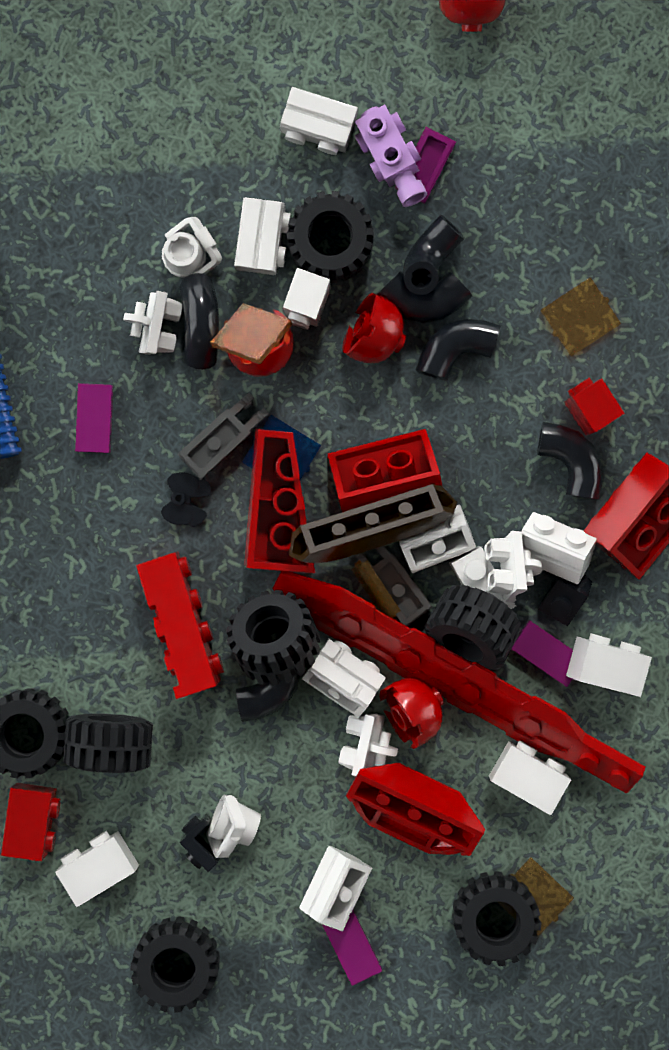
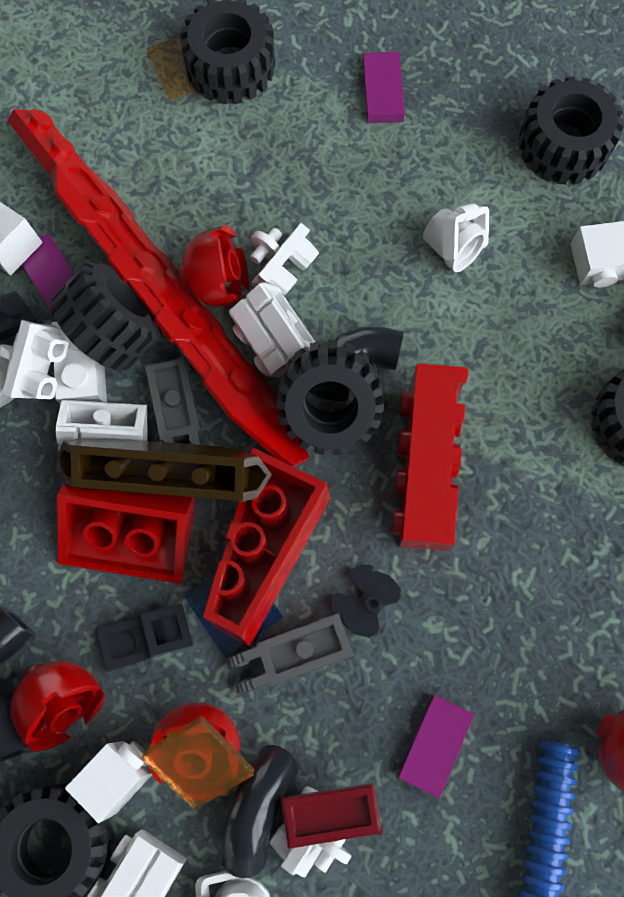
camera: 160 degrees left, 15 degrees down
black tyre [63,714,153,773] -> none
black bracket [180,813,220,872] -> none
white brick [299,846,372,931] -> none
red wedge [346,762,485,856] -> none
clear orange piece [351,560,401,618] -> none
white brick [489,740,571,815] -> none
none -> black slope [96,603,193,673]
none -> dark red tile [281,783,382,849]

